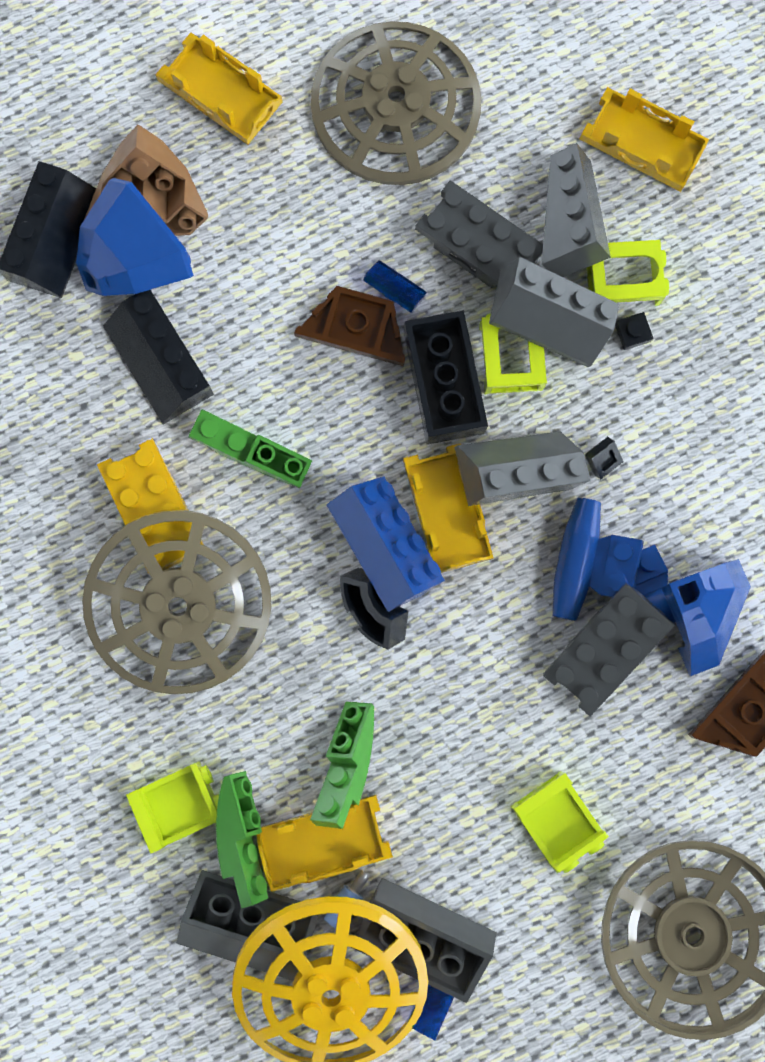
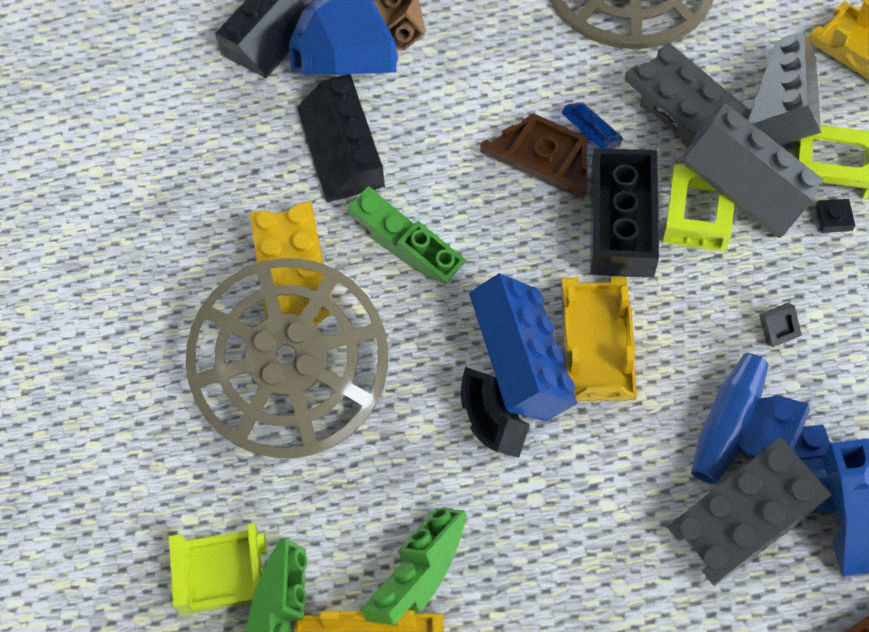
camera: 25 degrees right, 20 degrees down
dark grey slope [454,431,590,506] -> none

